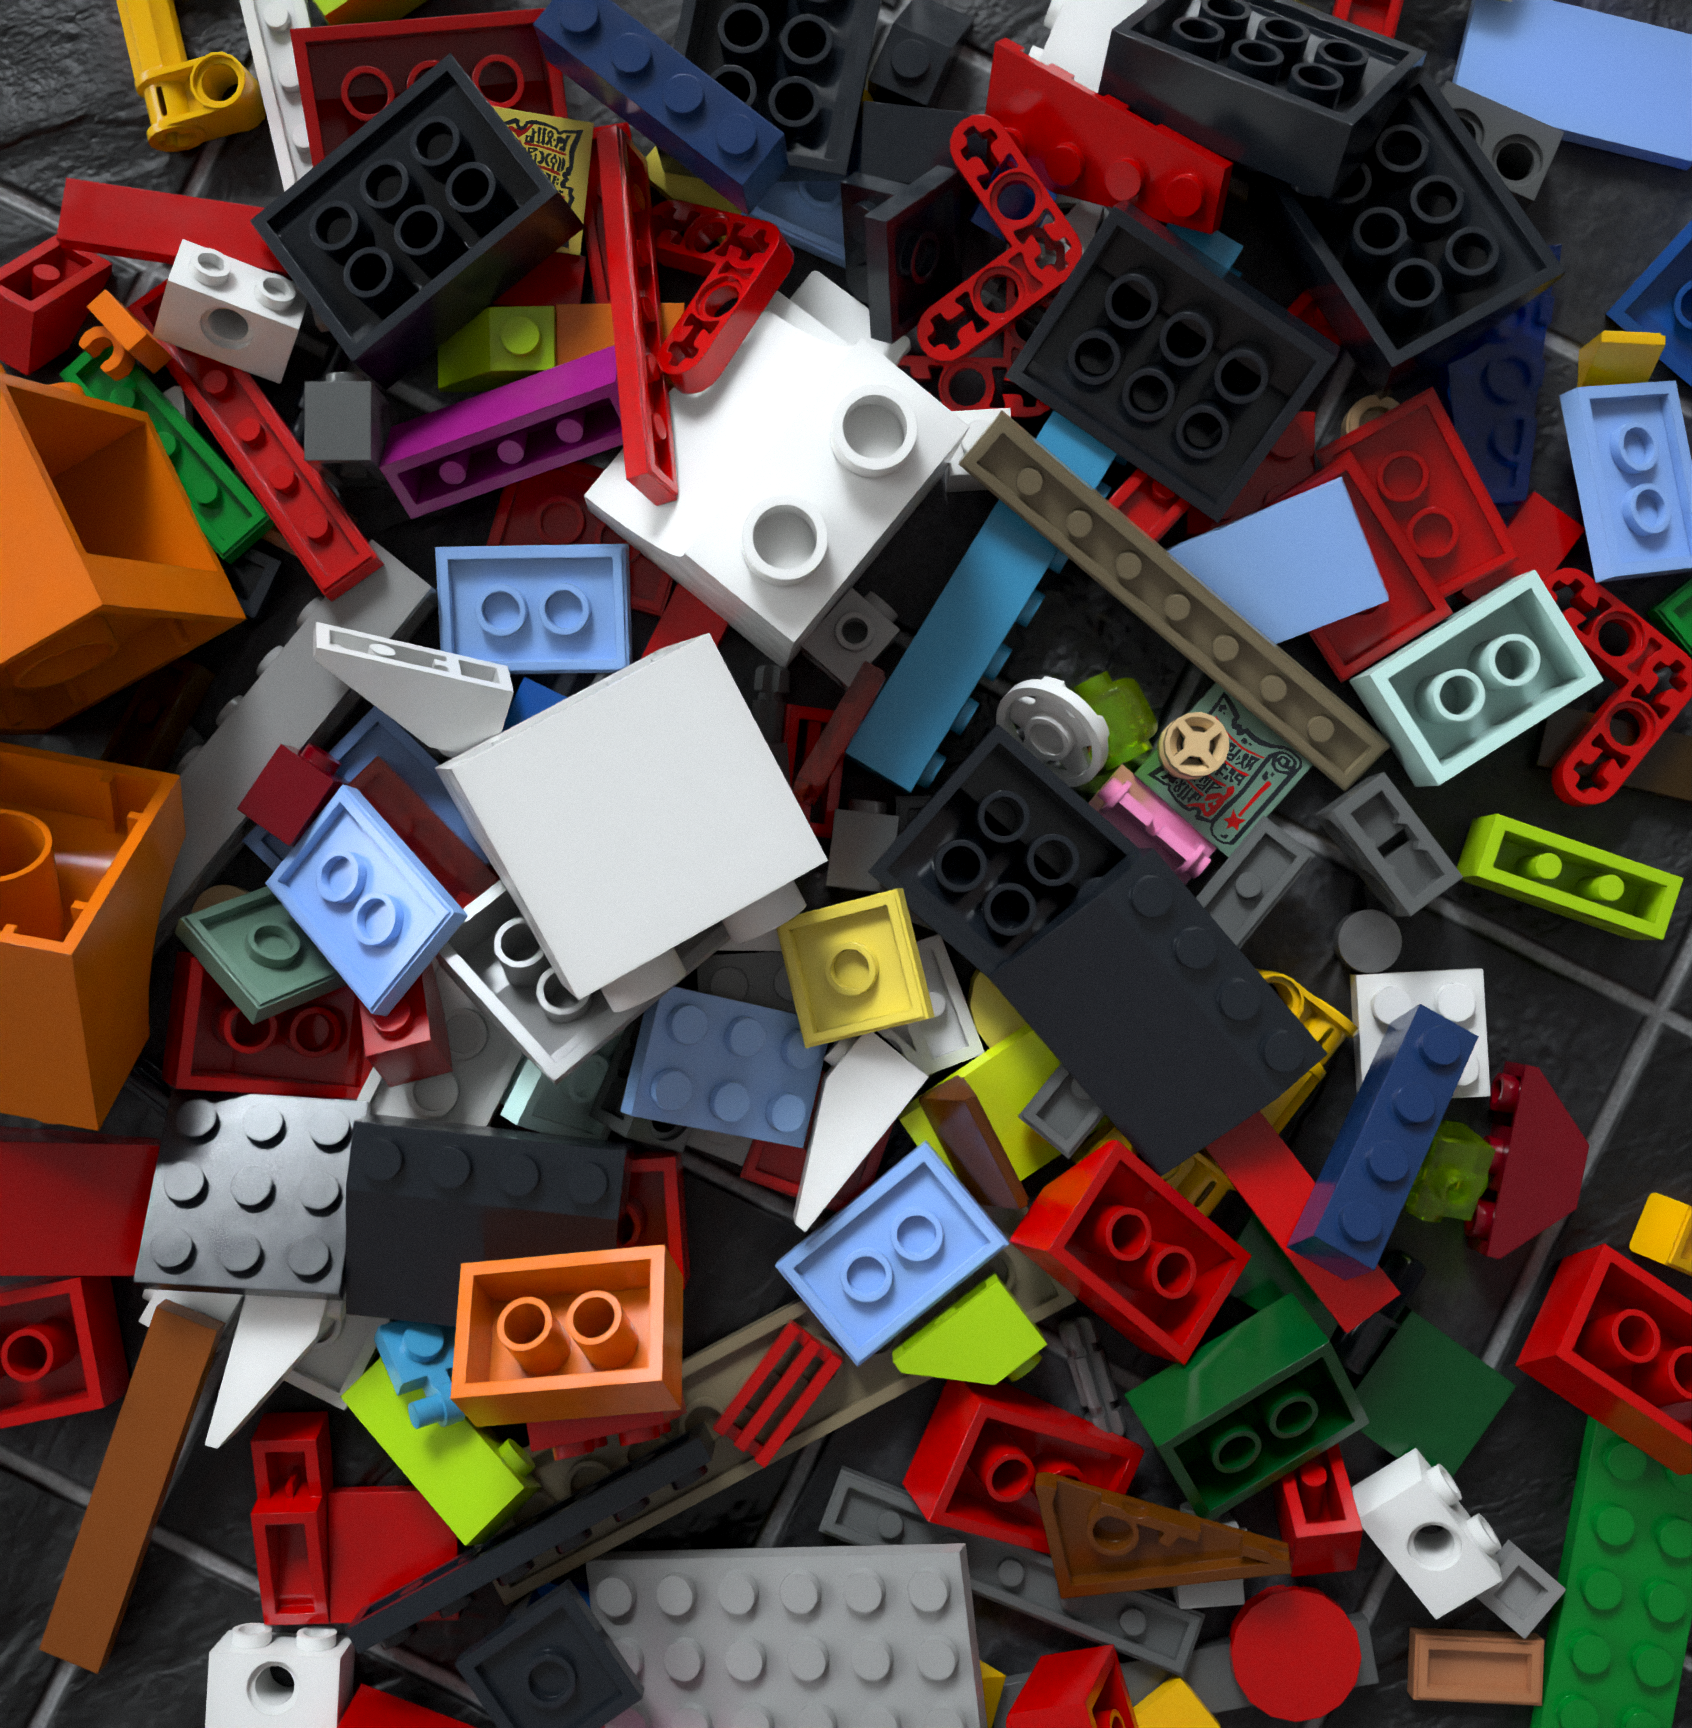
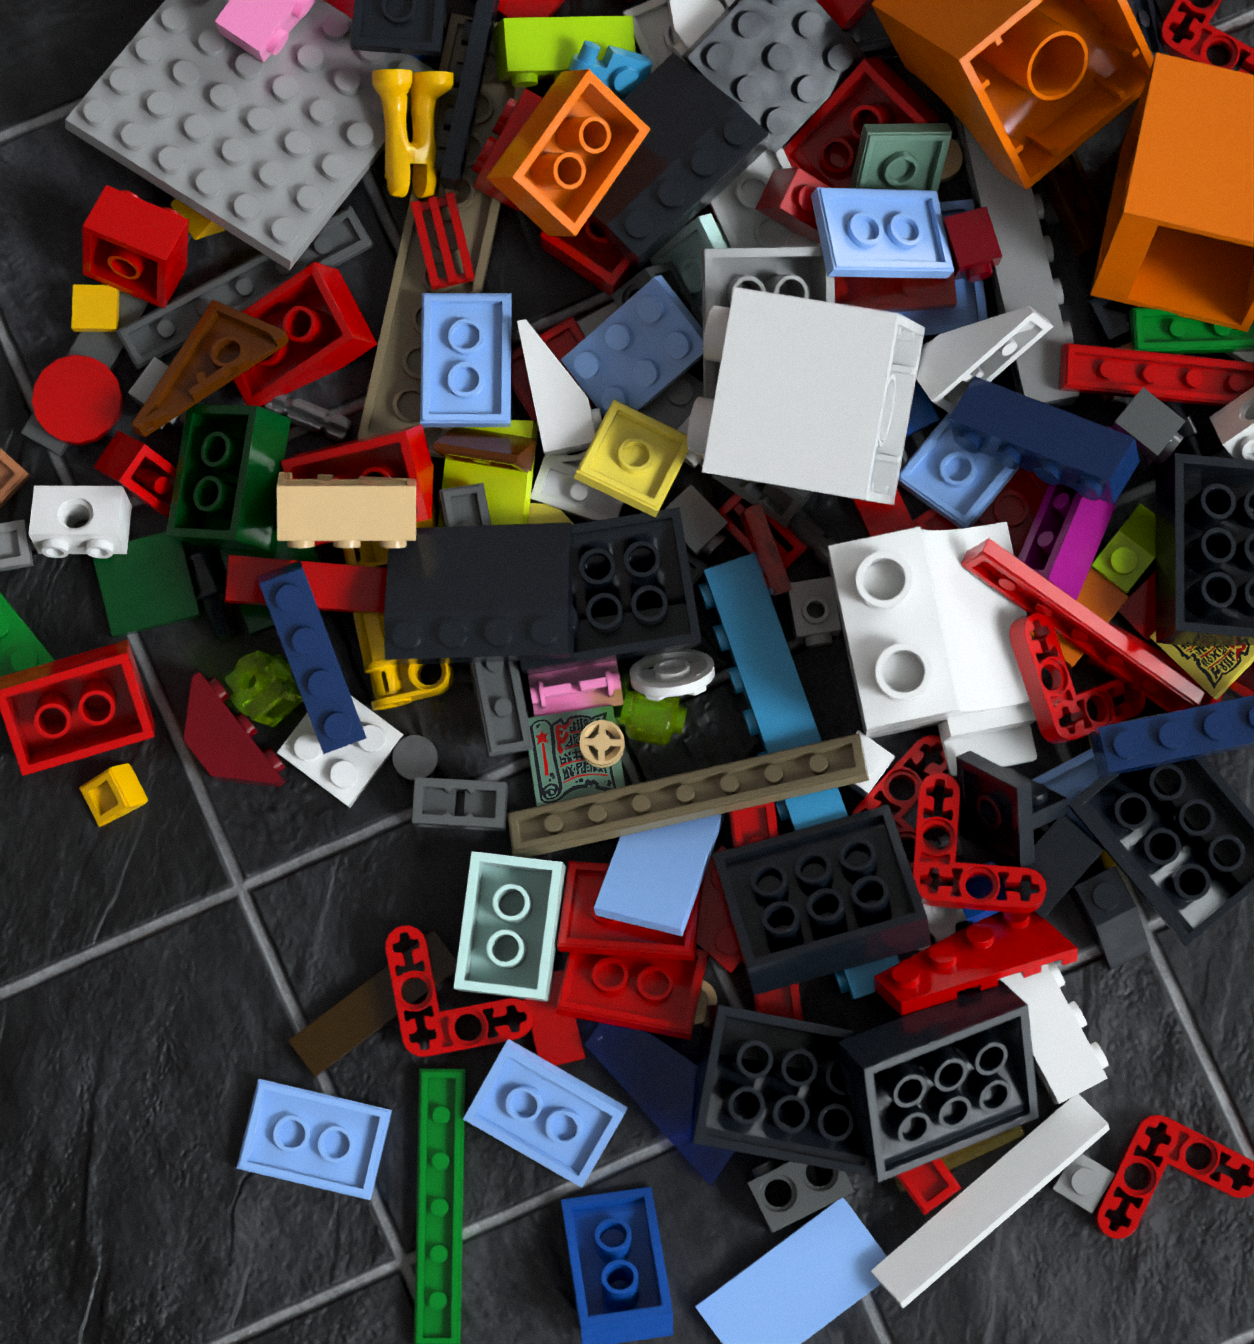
camera: 130 degrees right, 5 degrees down
lime slope [892,1270,1047,1385] -> none
lime brick [1457,814,1684,940] -> none
yellow slope [1577,330,1666,387] -> none
none -> tan wedge [277,472,416,548]
none -> yellow piece [372,69,454,198]
none -> dark blue brick [948,376,1140,505]

